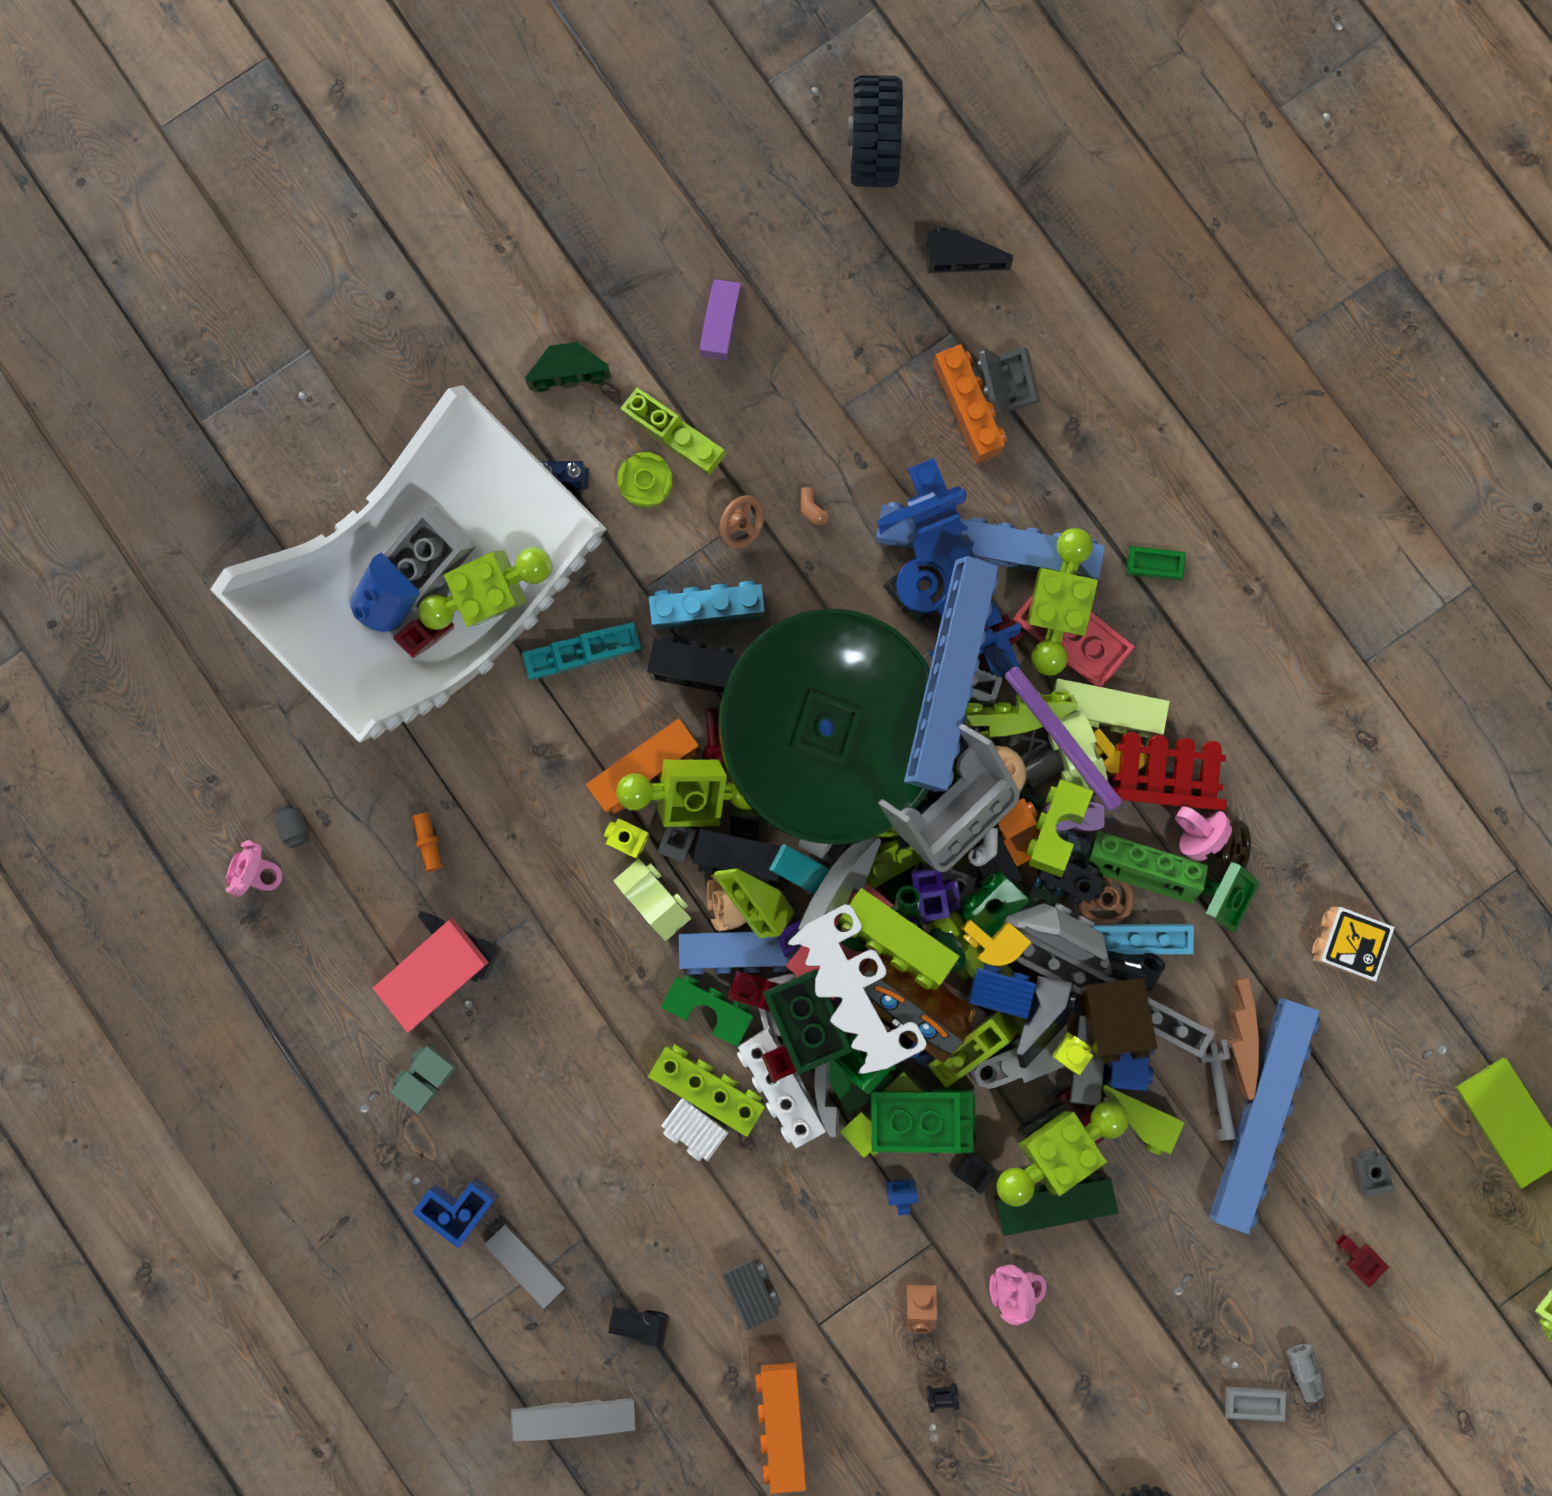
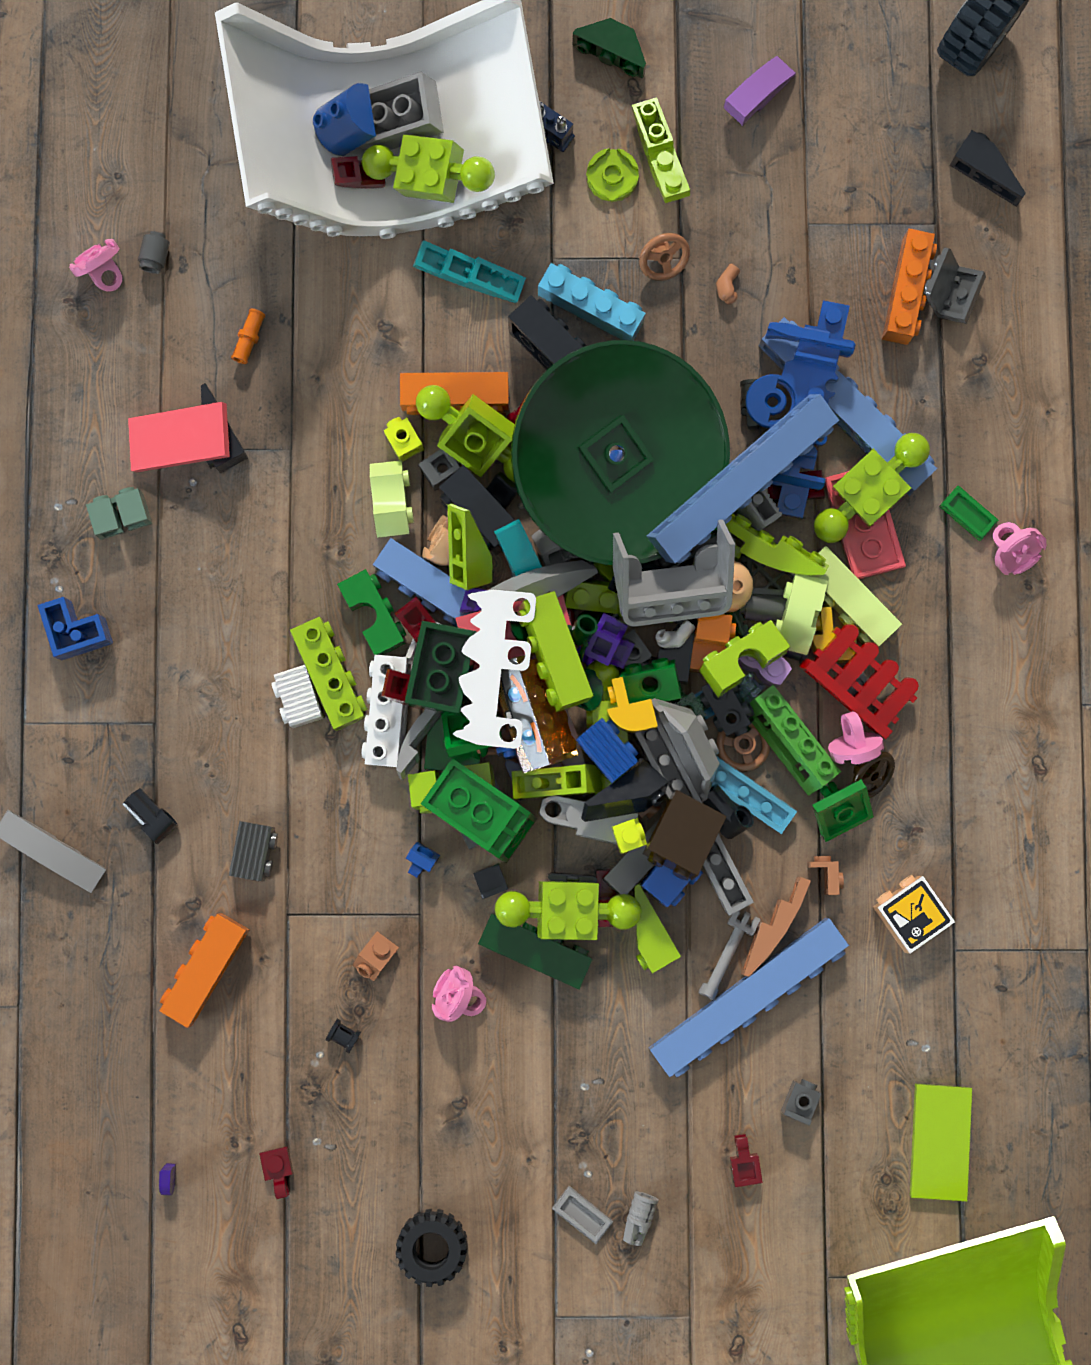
camera: 30 degrees right, 0 degrees up
light grey tile [484,1223,566,1309] -> none
medium lavender axle [1005,666,1122,810] -> none
none -> nougat bracket [807,856,844,895]
none -> bright pink tile [993,522,1047,575]

